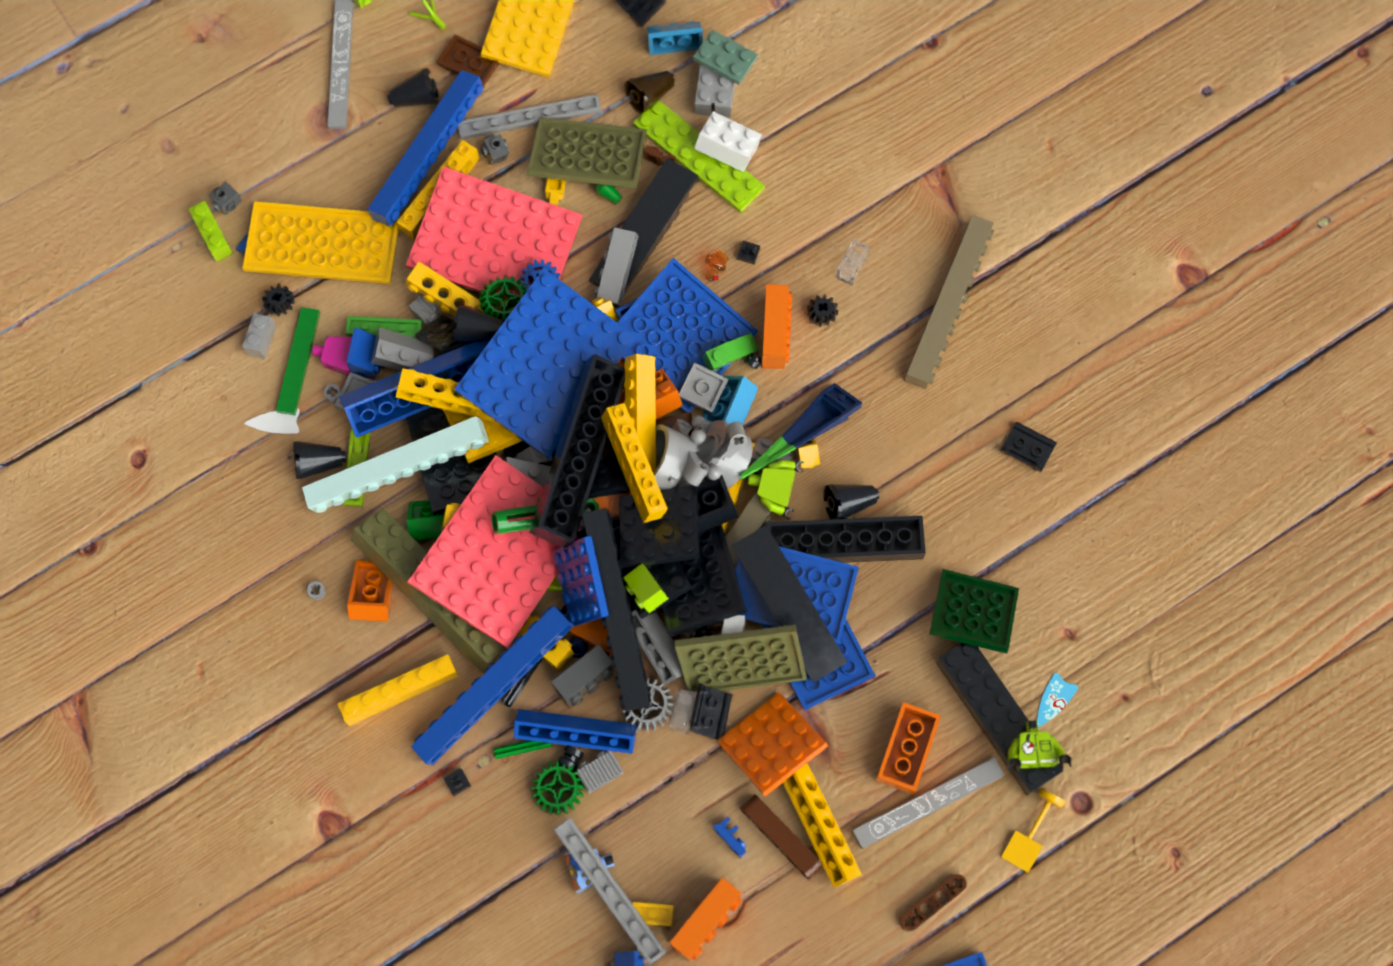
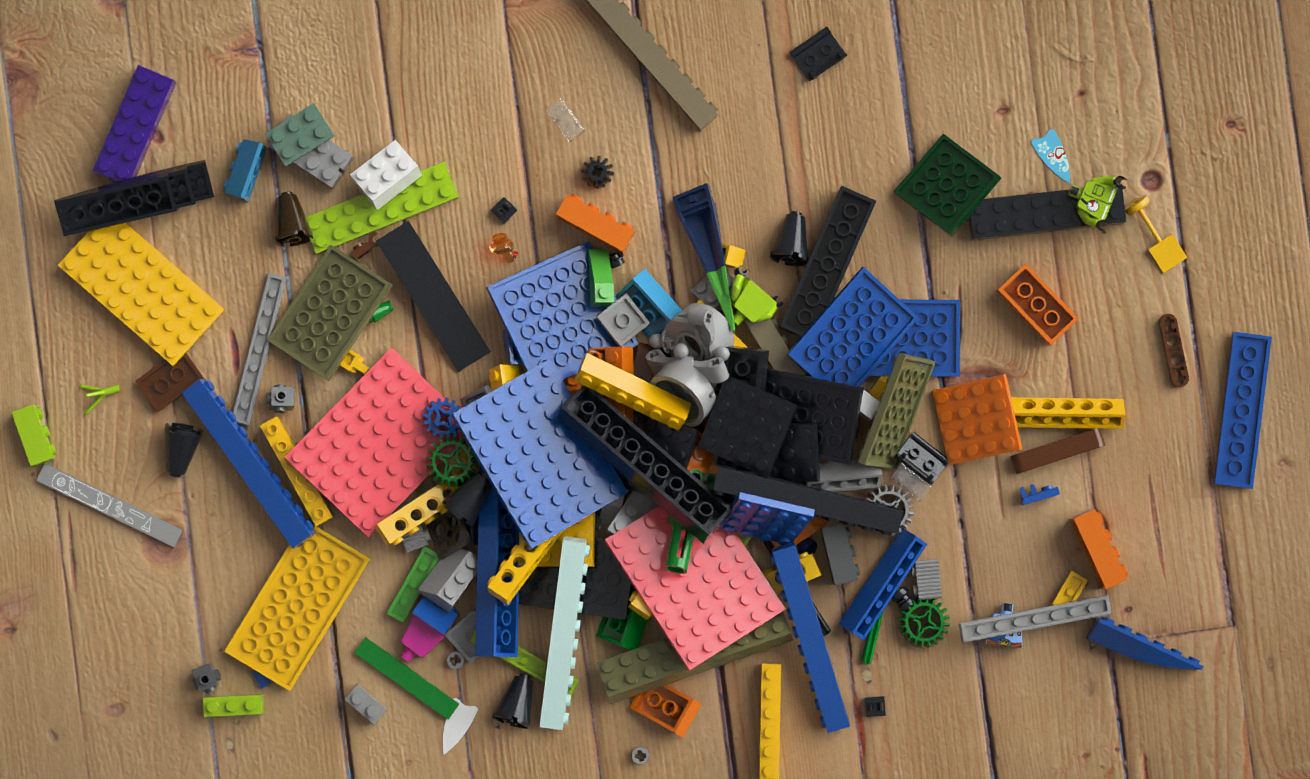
camera: 65 degrees left, 15 degrees up
black gear [262,284,295,317] -> none
light grey brick [595,227,639,307] -> none
yellow brick [601,403,668,523] -> none
lime brick [623,563,669,613] -> none
black slope [732,525,847,683] -> none
light grey tile [853,758,1004,849] -> none

